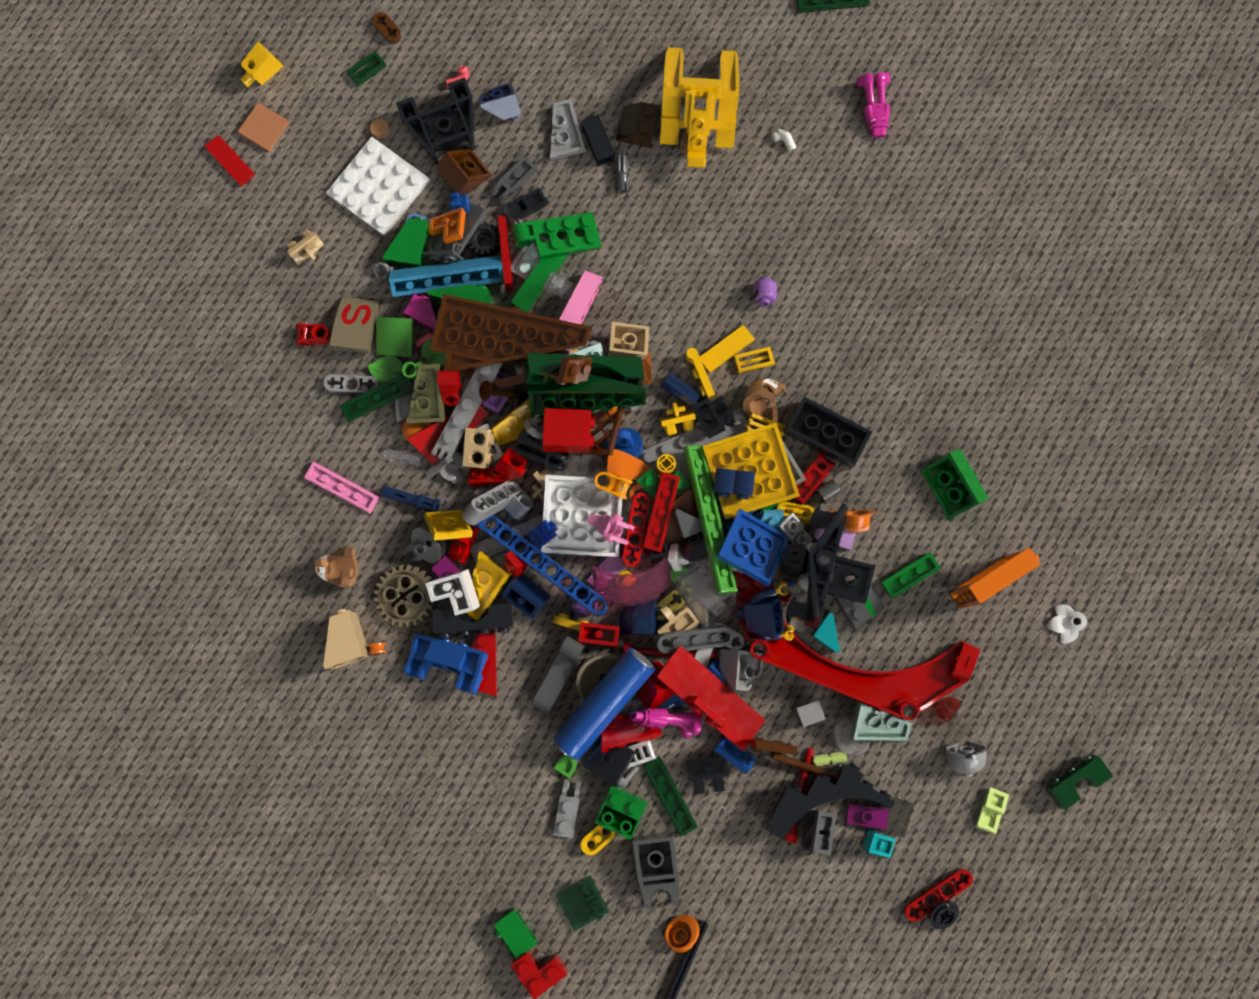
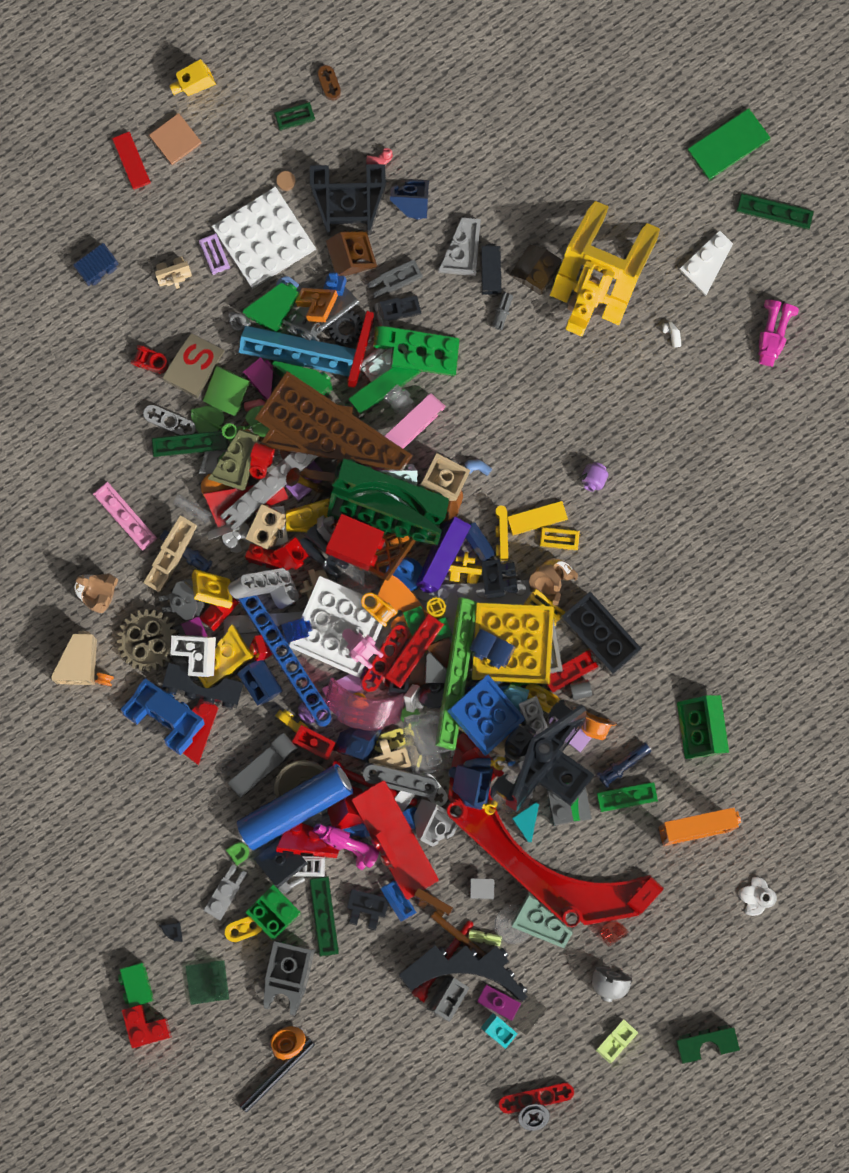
camera: 20 degrees right, 0 degrees up
reddish brown bracket [549,356,593,385] -> none
none -> dark blue brick [73,243,119,286]
none -> tan slope [143,515,197,593]
none -> black tile [161,922,183,942]
none -> lavender tile [199,233,230,275]
none -> dark purple slope [415,517,471,593]
none -> medium blue arm [464,459,492,476]
none -> dark blue pin [596,742,651,788]
none -> white wing [679,231,733,296]

